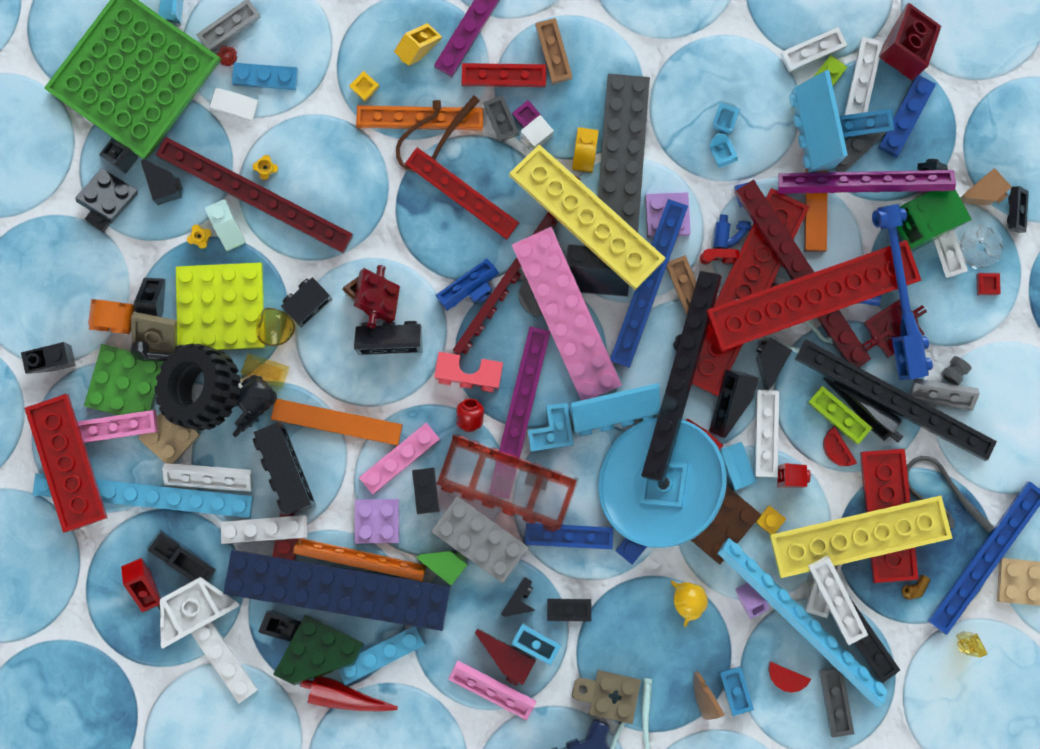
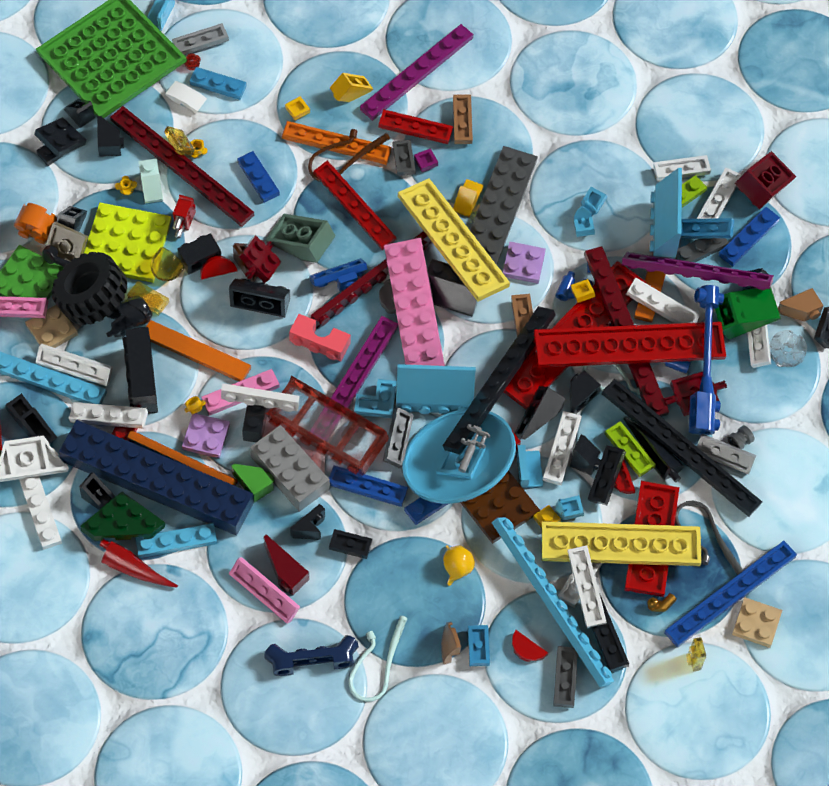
camera: 15 degrees right, 20 degrees down
red head [455,399,484,432] -> none
medium azure brick [511,623,561,665] -> none
white brick [520,115,554,151] -> none
dark tan plate [572,670,641,724] -> none
blue plate [610,199,688,368] -> none
red plate [699,249,739,265] -> none
lavender brick [735,583,769,619] -> none
red slope [777,463,811,488] -> none
red tile [976,273,1001,295] -> none
none -> clear yellow plate [164,126,195,156]
none -> red piece [173,195,196,238]
none -> yellow plate [184,396,206,414]
none -> red tile [200,256,237,280]
none -> white plate [221,383,300,412]
none -> blue plate [237,151,280,203]
none -> sand green slope [265,213,335,263]
none -> plate [383,407,414,468]
none -> light grey piece [458,424,490,473]
none -> medium azure plate [555,495,584,520]
none -> yellow plate [570,279,595,303]
none -> black slope [570,434,601,475]
none -> black plate [588,445,626,506]
none -> white plate [626,278,700,324]

